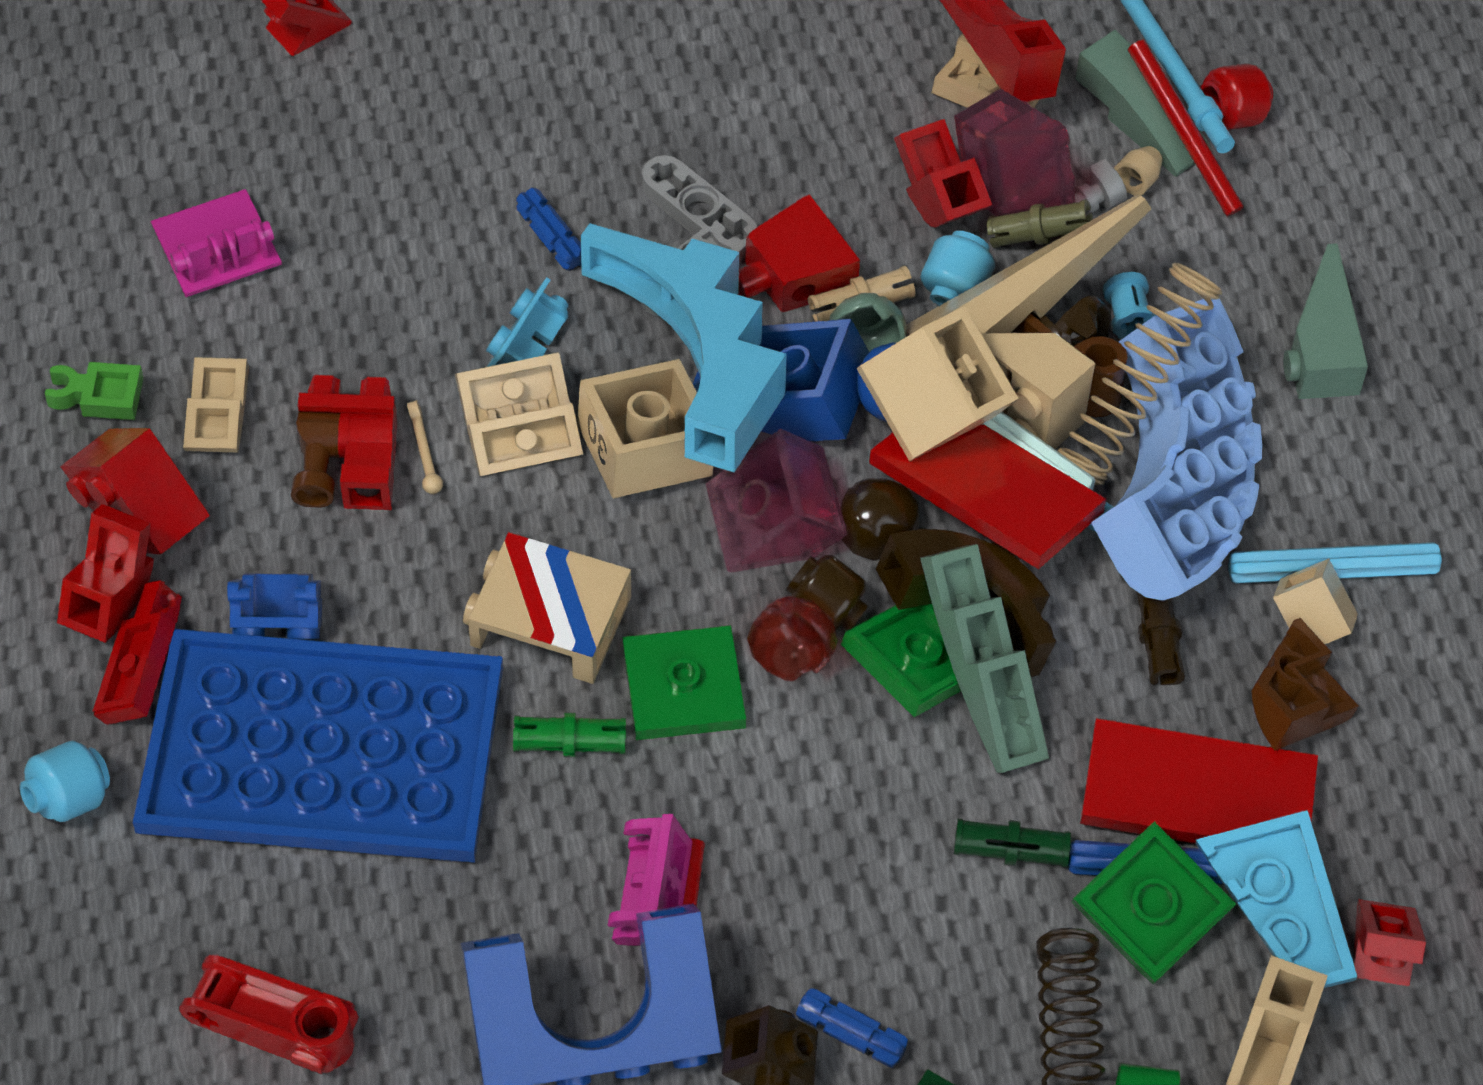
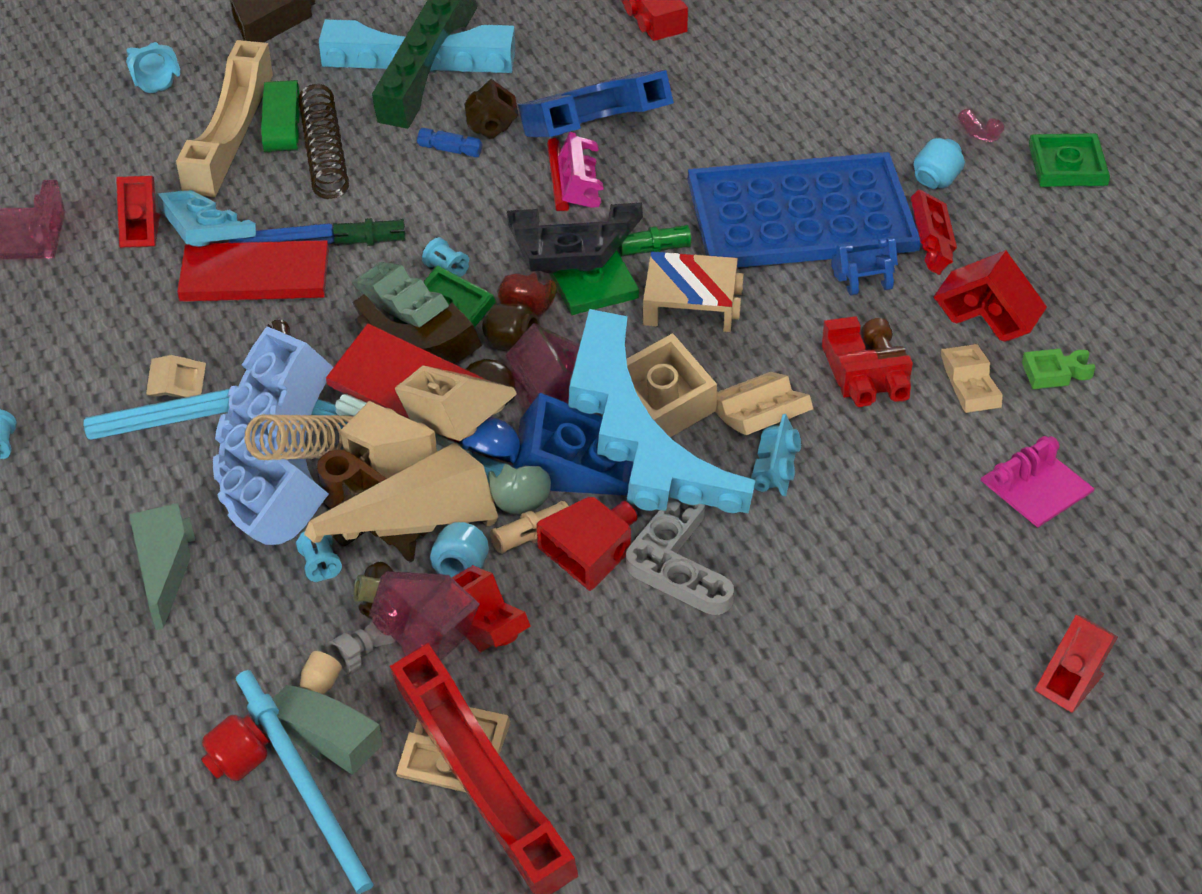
camera: 170 degrees right, 10 degrees down
red brick [57,504,155,643] -> none
red piece [179,955,359,1074] -> none
tan hinge [407,400,443,494] -> none
blue axle [516,188,581,271] -> none
green plate [1071,821,1236,985] -> none
red bar [1127,39,1244,217] -> none
reddish brown slope [1251,618,1359,751] -> none
none -> medium azure bush [422,237,469,277]
none -> black wing [507,202,643,273]

